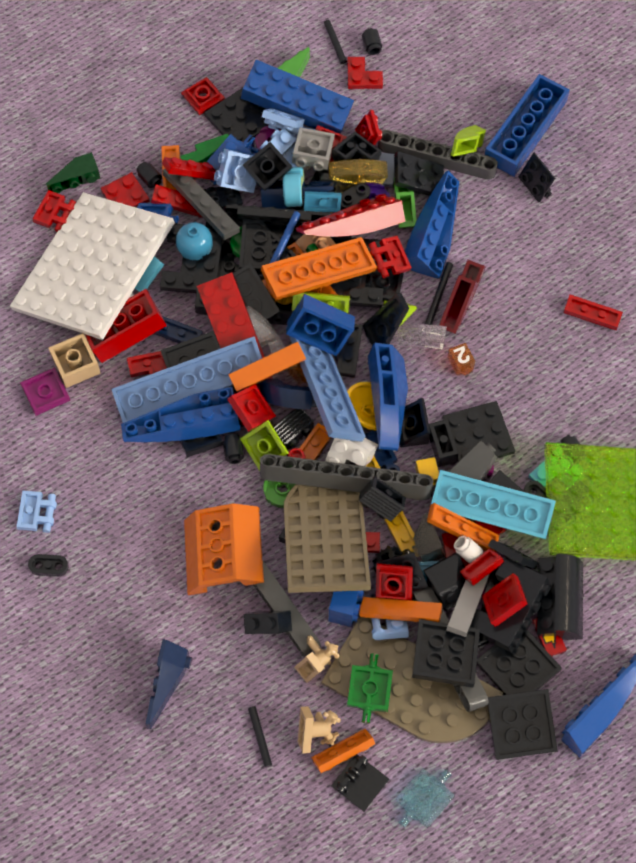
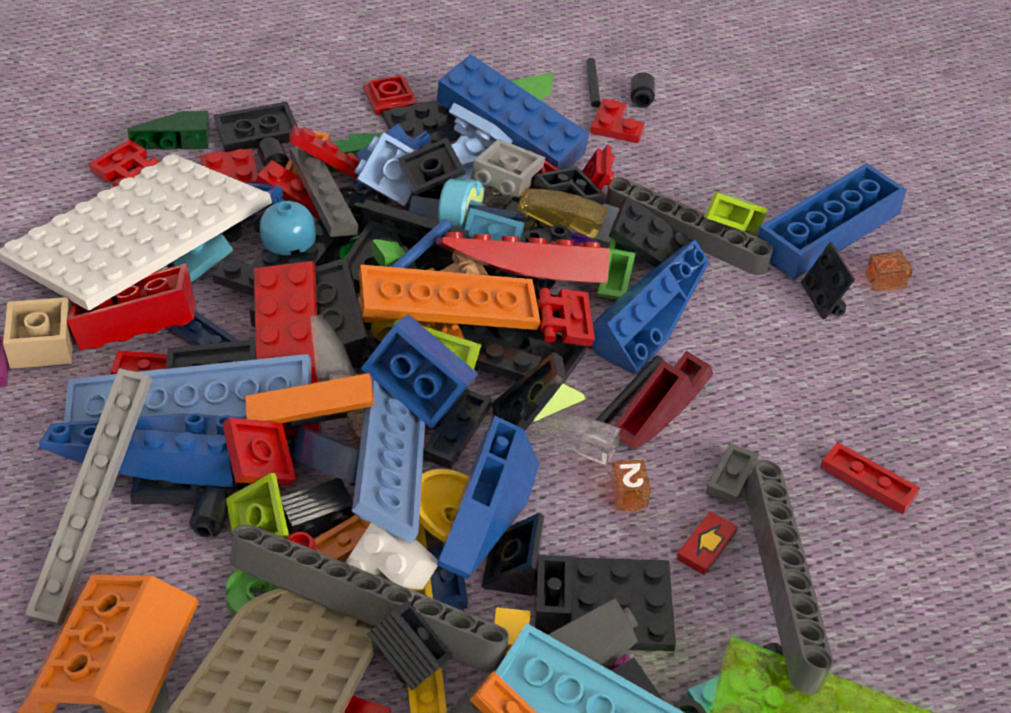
camera: 15 degrees right, 20 degrees down
none -> light grey plate [25,369,152,626]
none -> black plate [213,102,298,152]
none -> bright green slope [372,239,405,267]
none -> red tile [676,511,738,576]
none -> dark grey plate [706,443,759,505]
none -> dark grey beam [745,460,833,694]
none -> clear orange brick [865,251,912,292]

